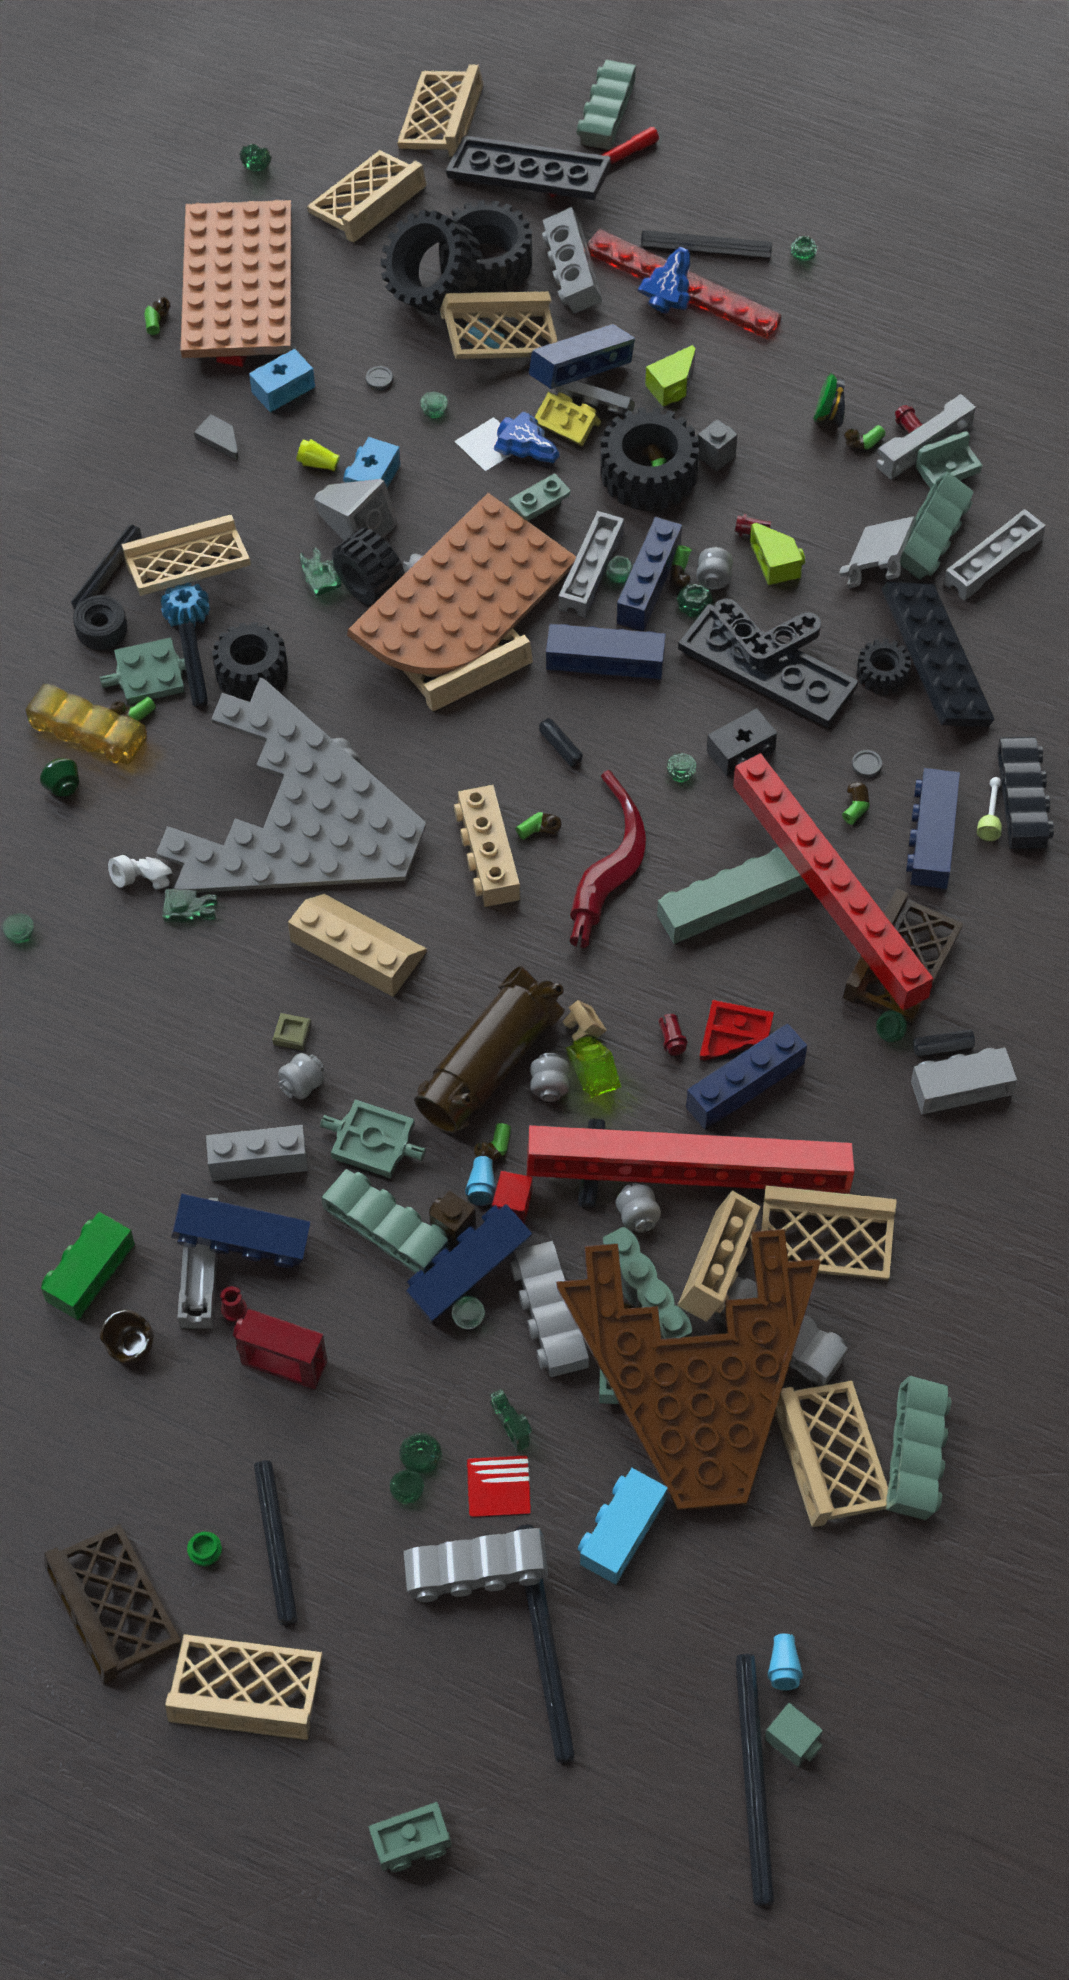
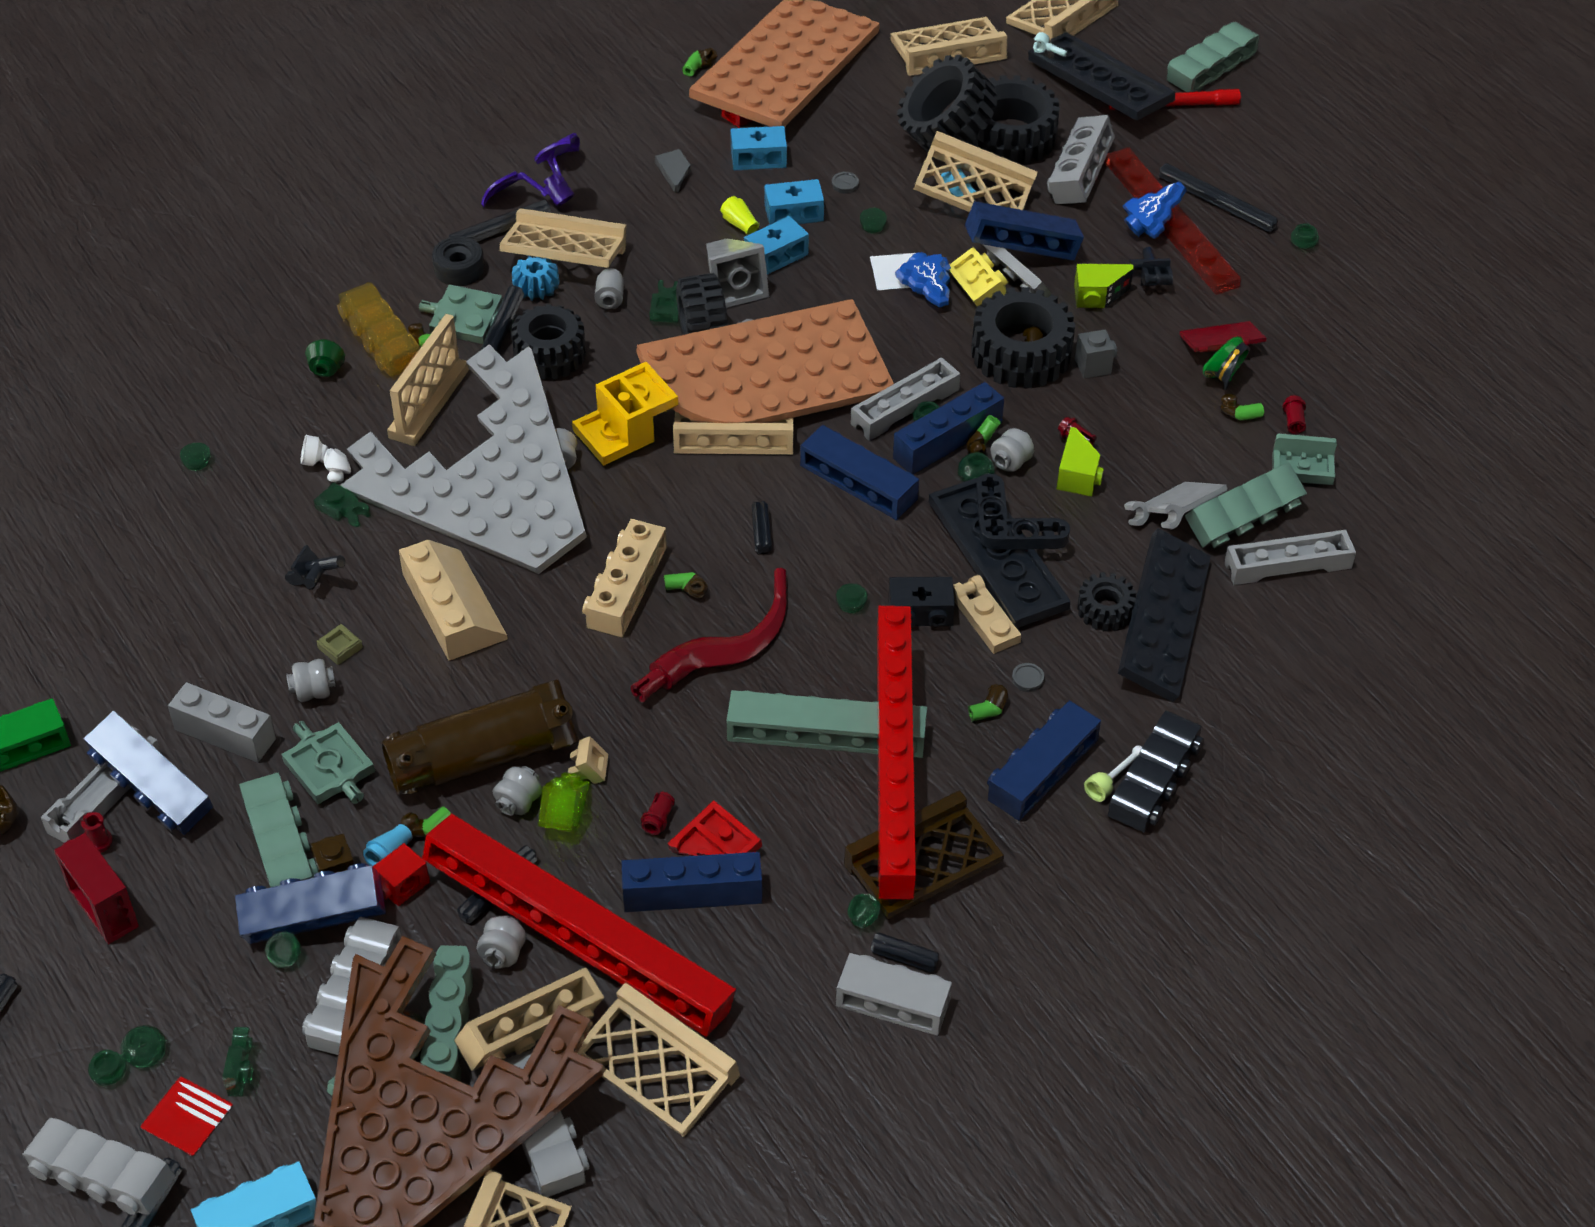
camera: 30 degrees right, 10 degrees down
sand green bracket [509,473,570,521] -> none
light grey piece [876,394,976,480] -> none
none -> black arm [285,545,346,589]
none -> tan fence [387,314,469,446]
none -> dark purple plant [481,133,580,208]
none -> yellow bracket [572,362,678,466]
none -> light grey brick [594,268,624,309]
none -> dark azure brick [765,179,824,225]
none -> tan plate [953,575,1021,654]
none -> light aqua hand [1033,32,1067,57]
none -> black arm [1129,247,1173,286]
none -> dark red piece [1180,321,1266,352]

